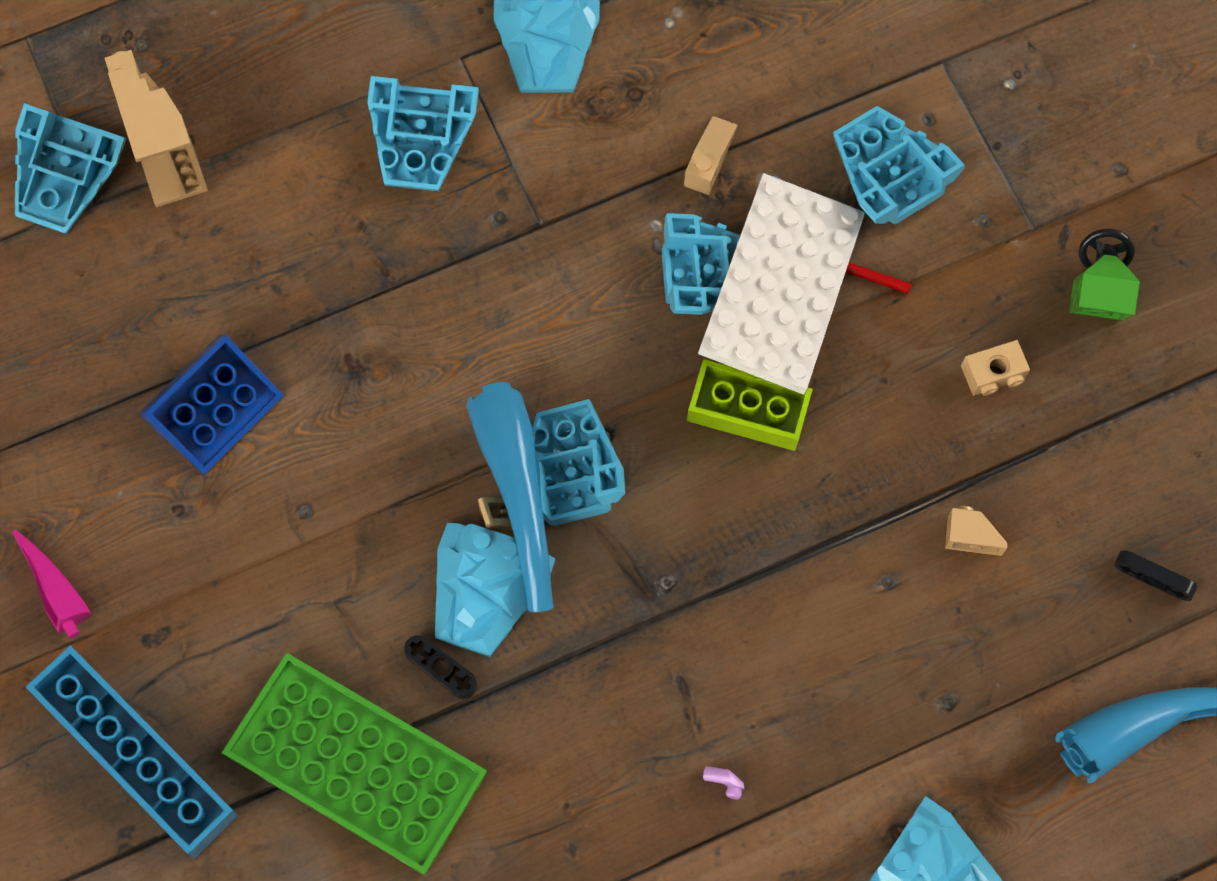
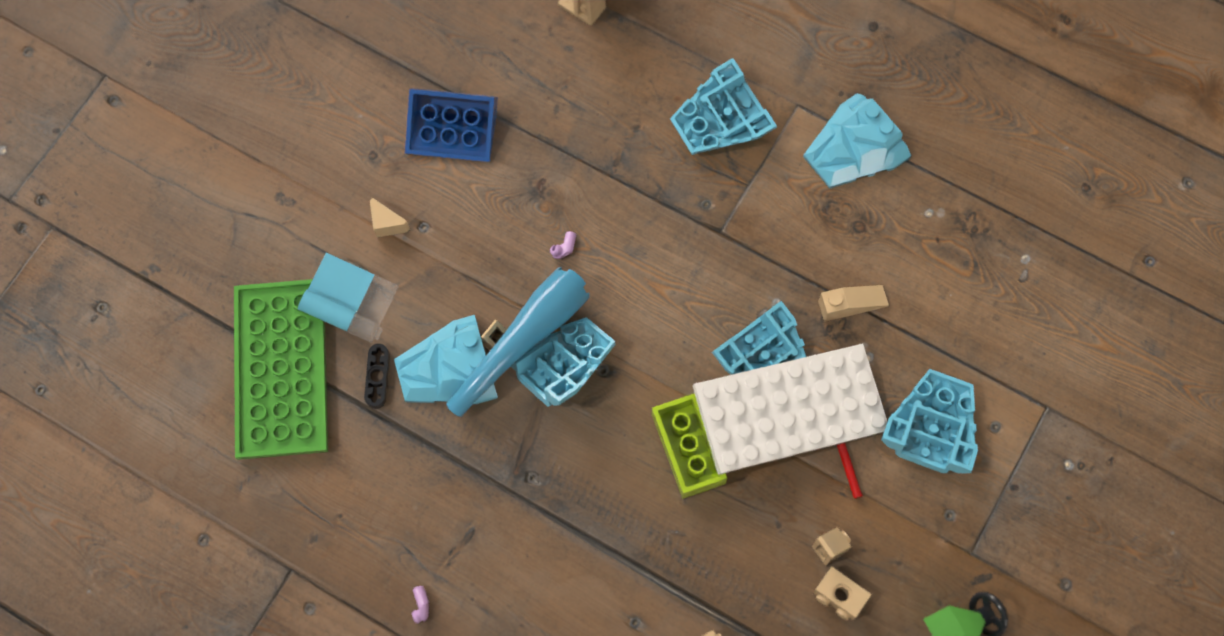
camera: 60 degrees right, 0 degrees up
dark pink piece [13,530,91,639] -> none
dark azure brick [26,645,238,859] -> none
none -> medium azure door [298,253,399,343]
none -> tan slope [370,198,410,237]
none -> lavender arm [550,231,576,259]
none -> tan slope [812,527,851,566]

